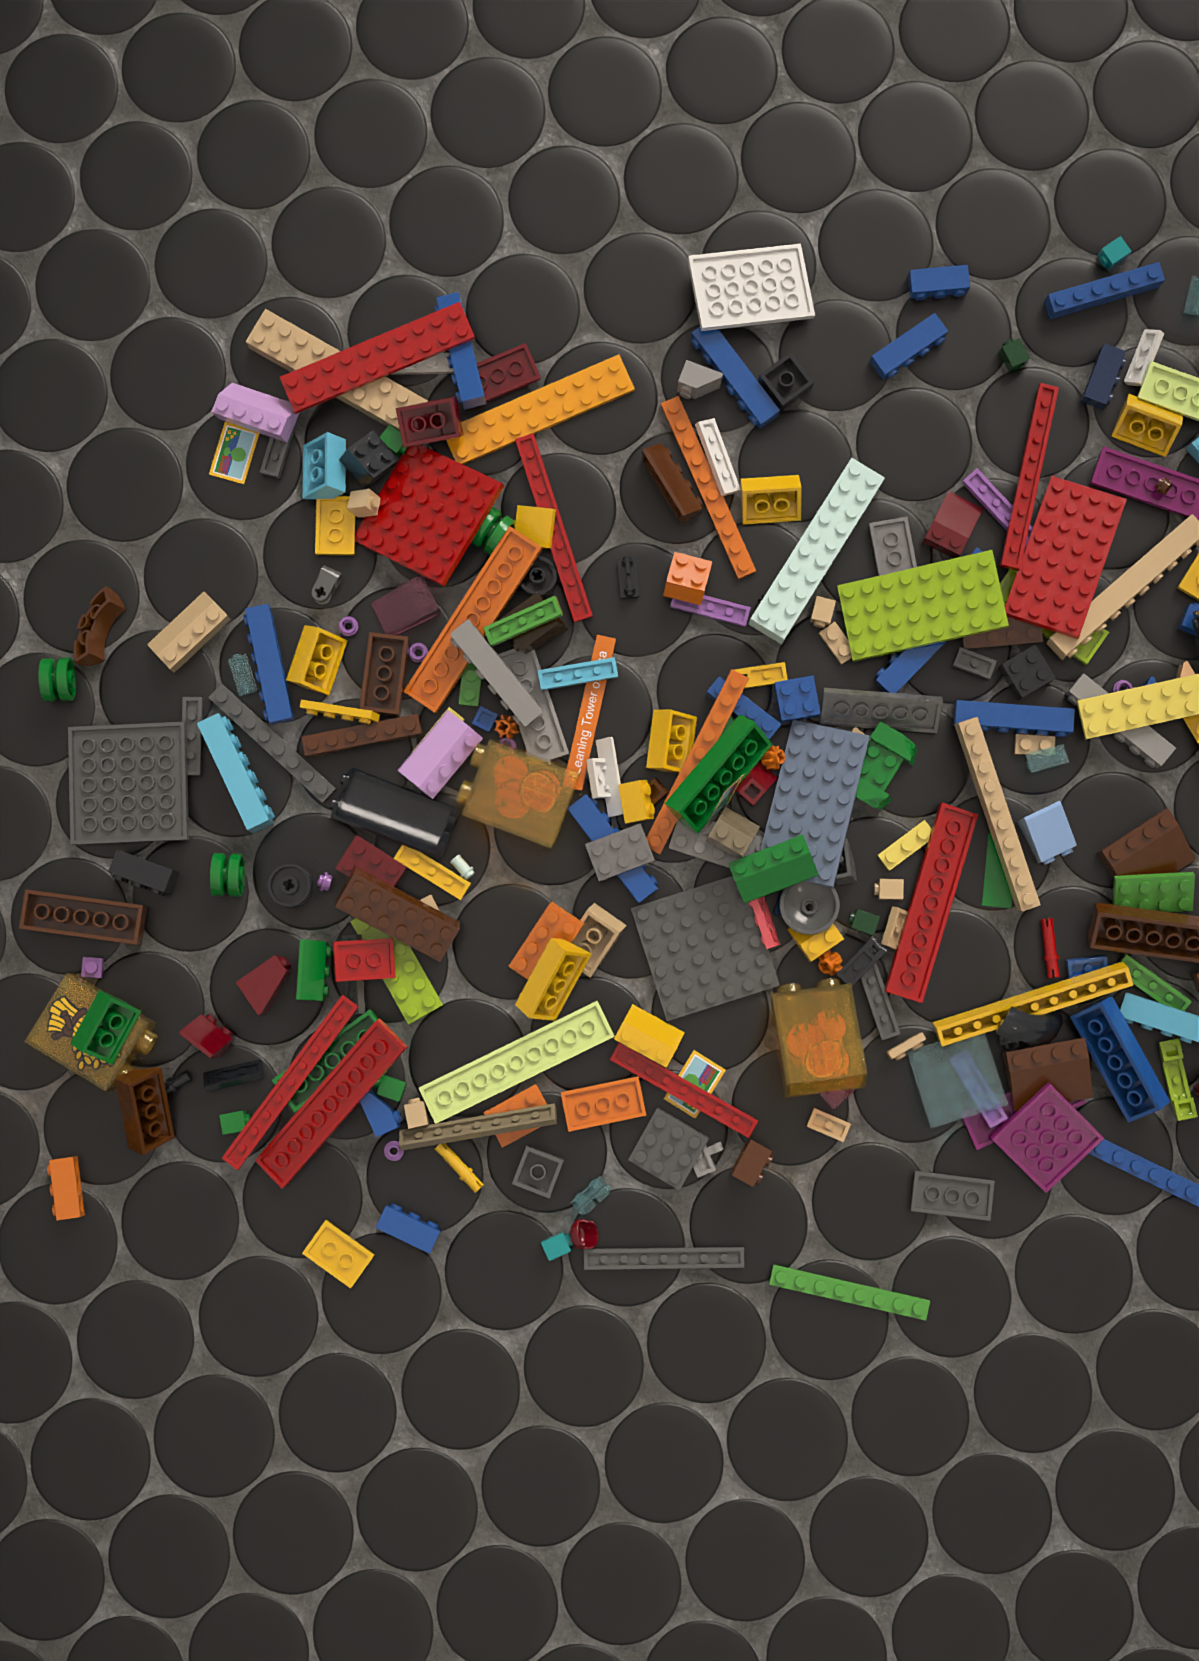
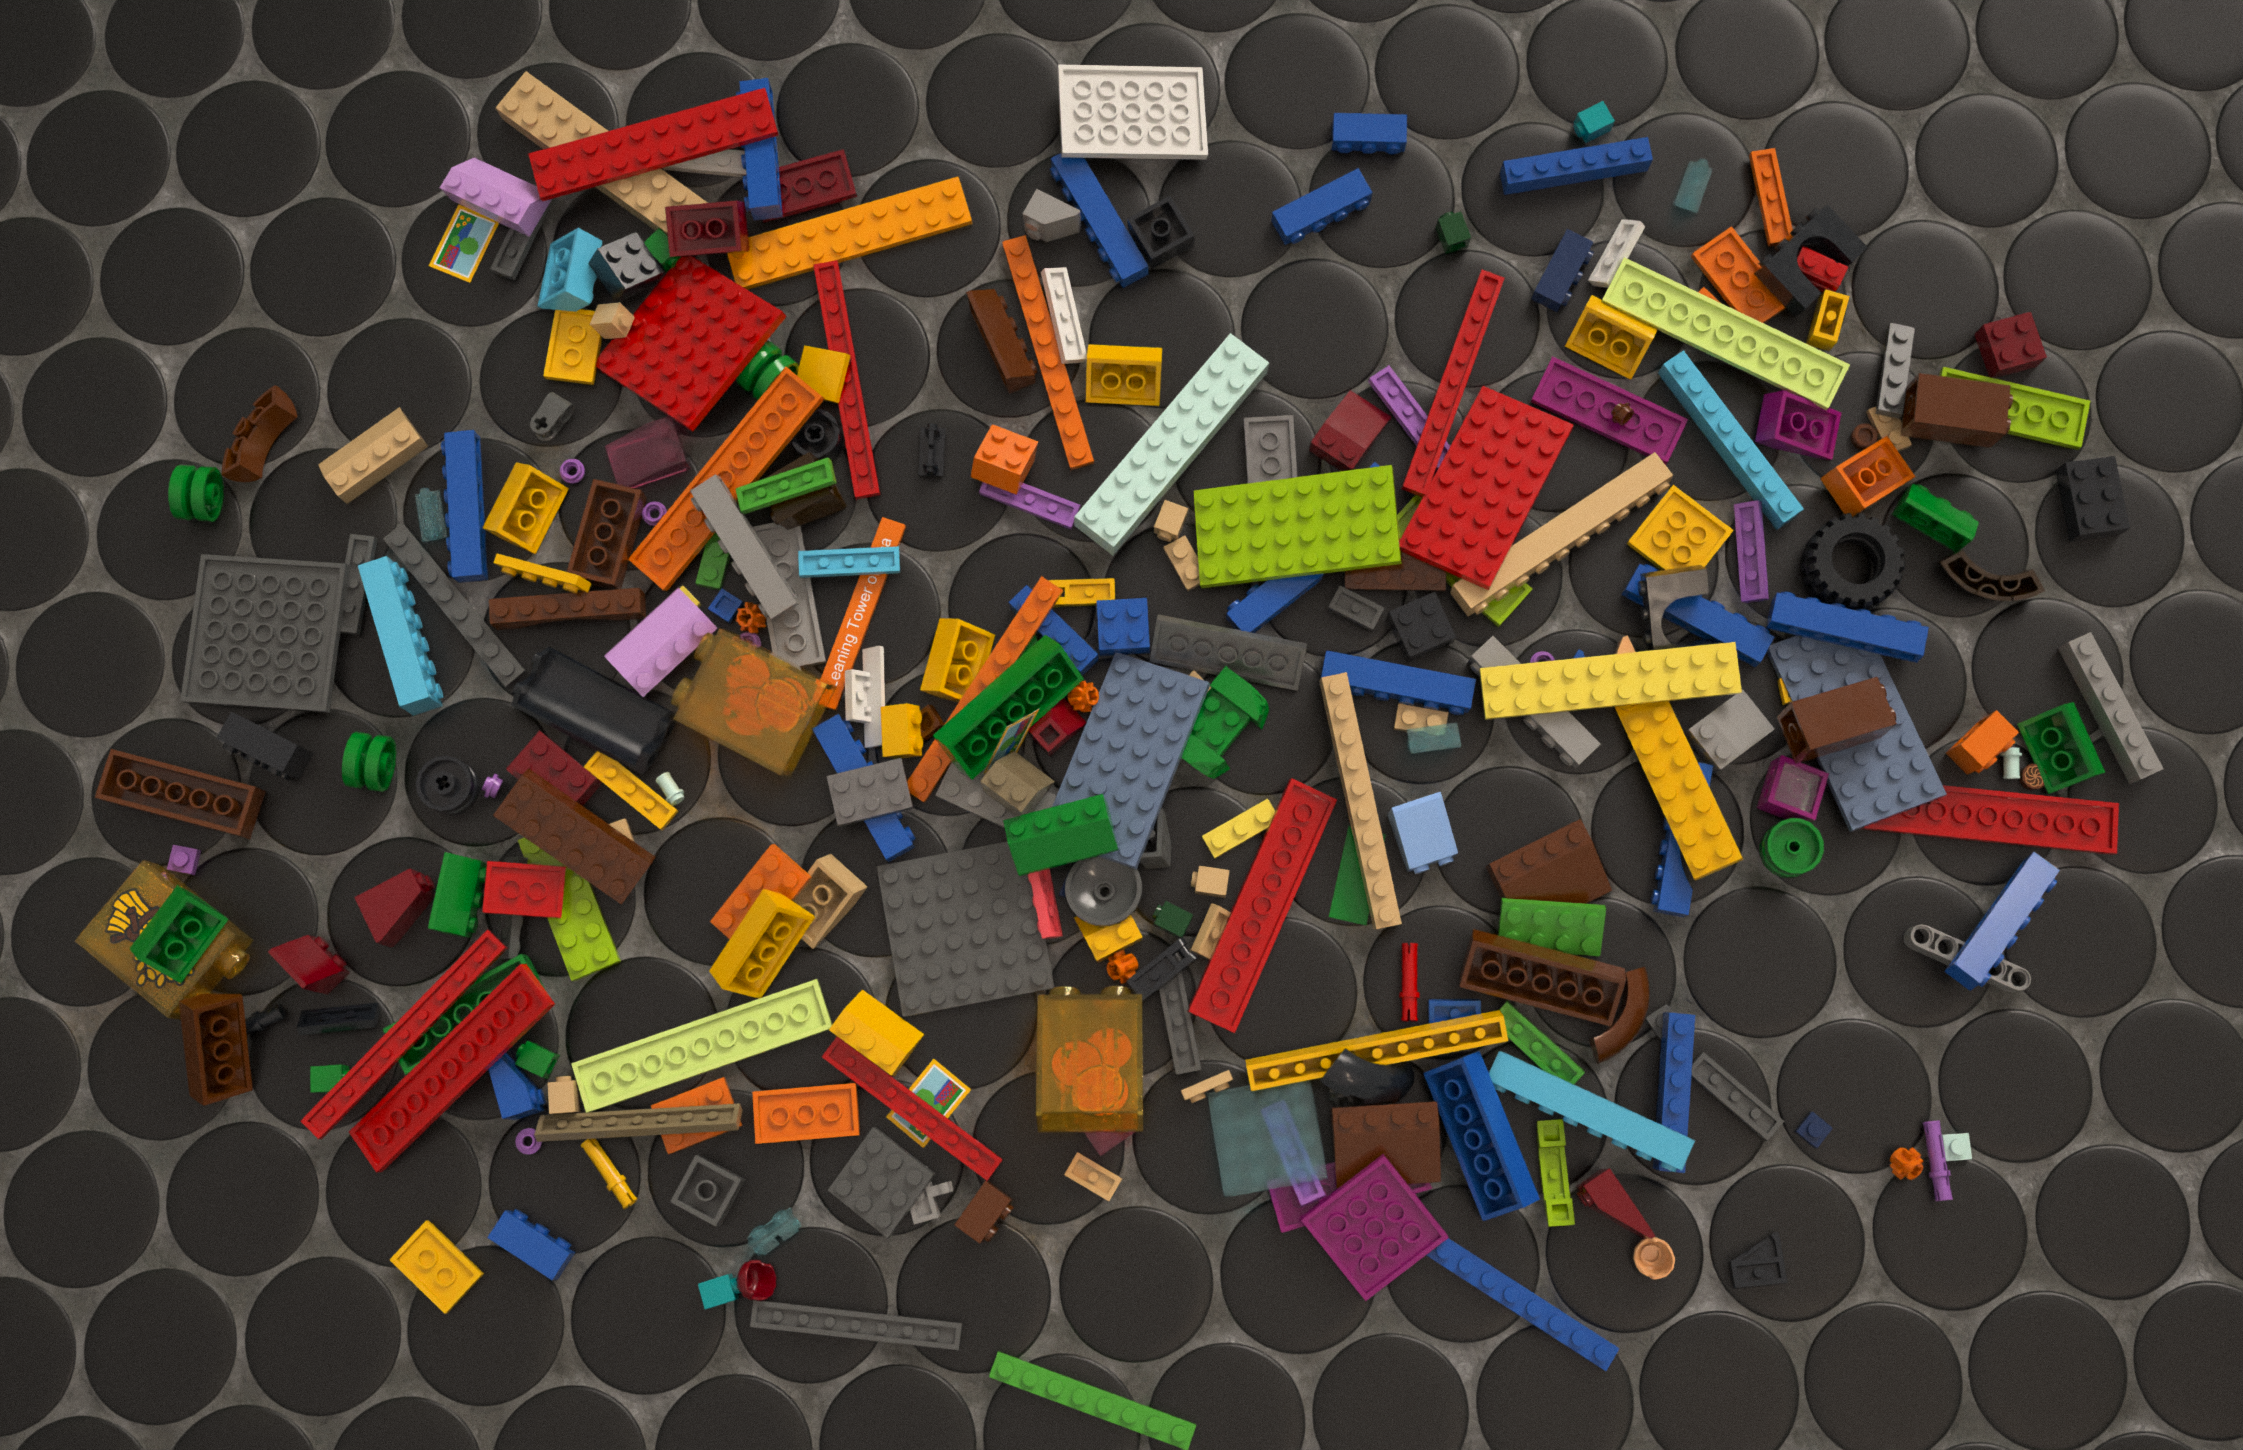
camera: 10 degrees right, 5 degrees down
orange brick [47,1156,85,1220] -> none
dark grey plate [910,1171,995,1221] -> none

